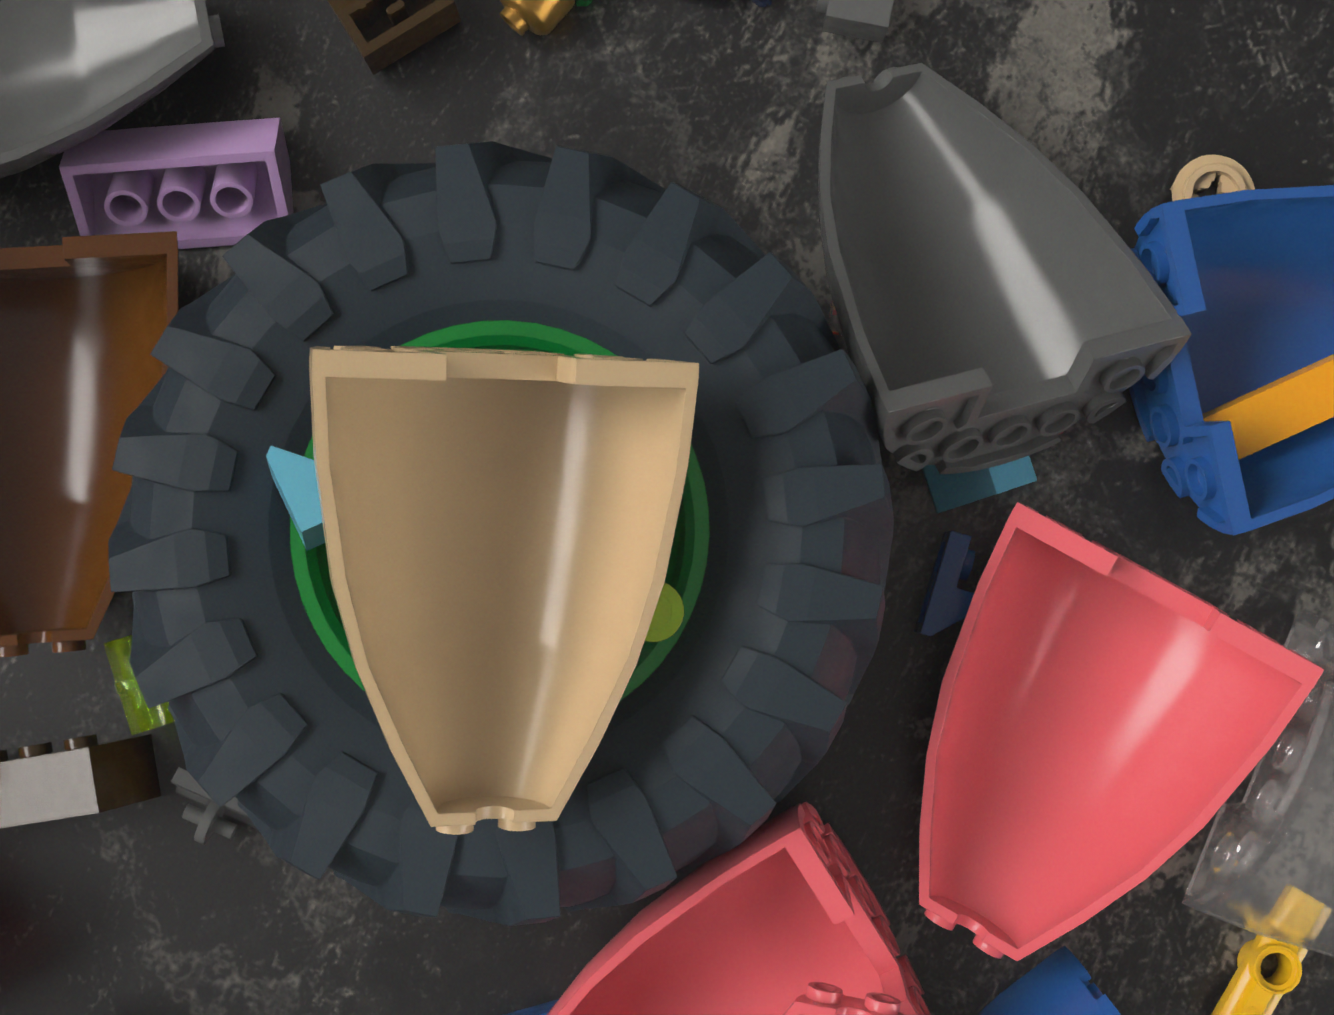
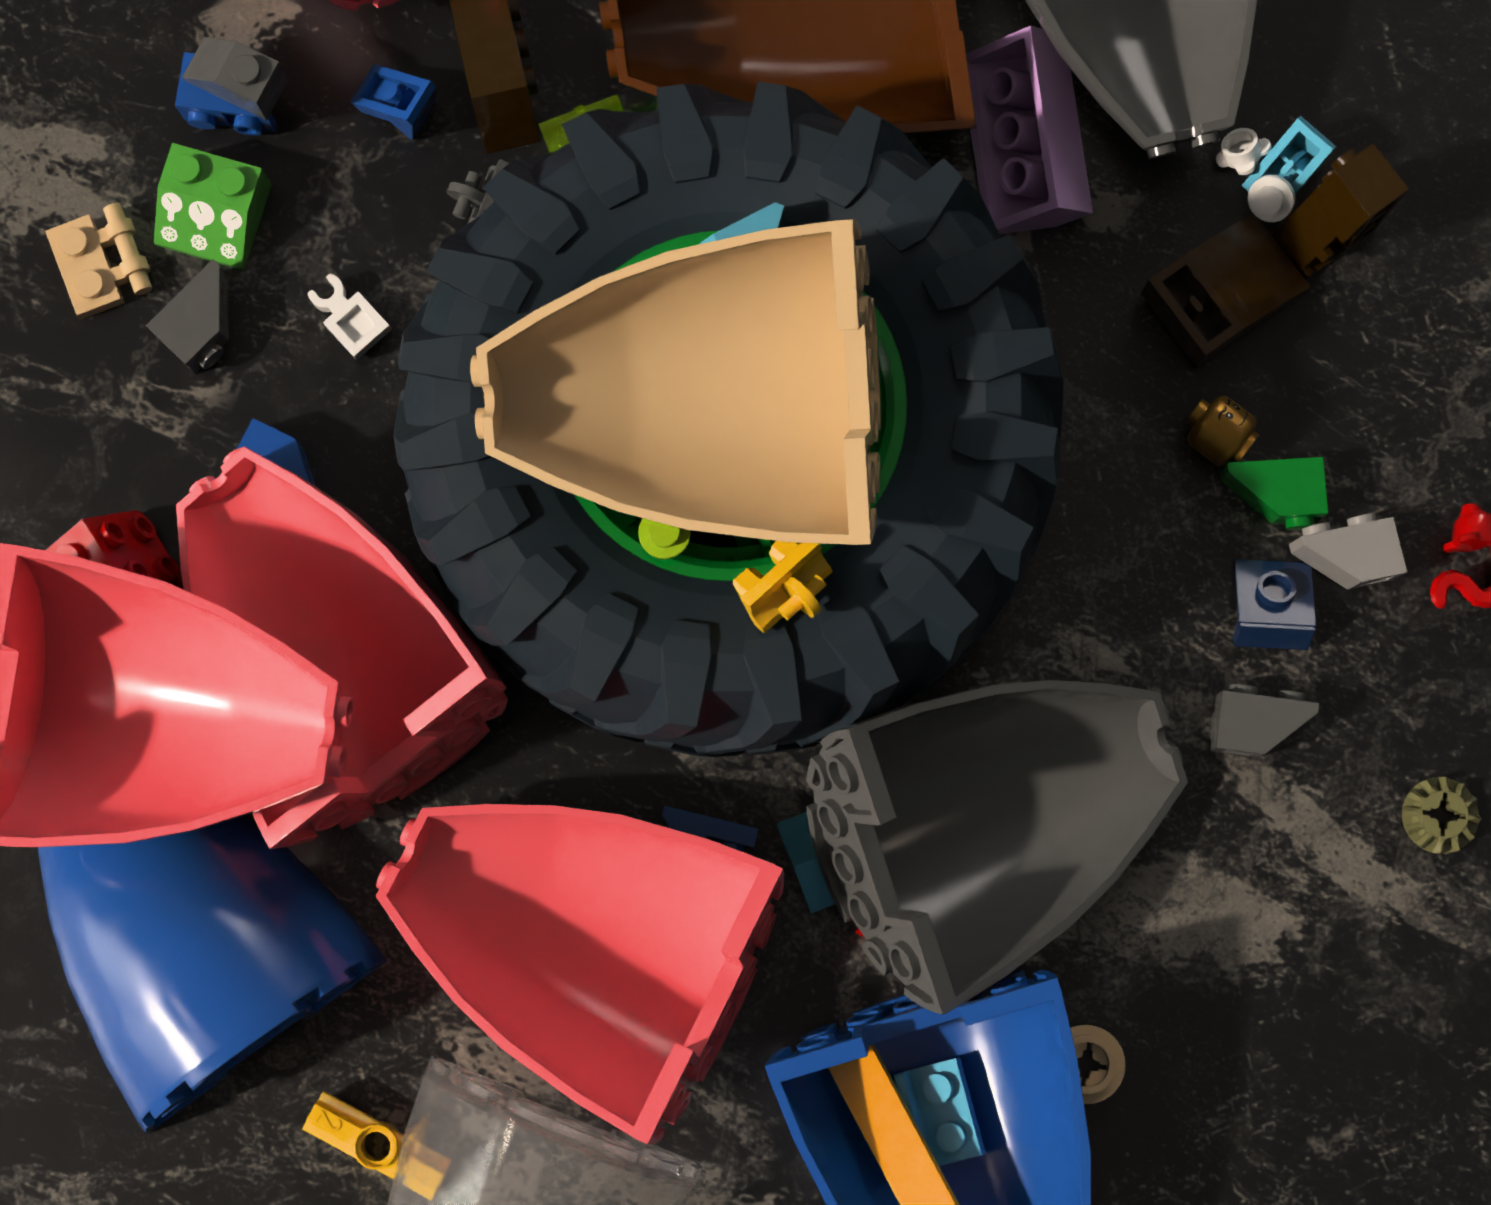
camera: 90 degrees right, 5 degrees down
none -> white plate [308,273,392,360]
none -> blue slope [350,64,436,140]
none -> yellow hips [733,541,833,634]
none -> medium azure bracket [894,1057,986,1166]

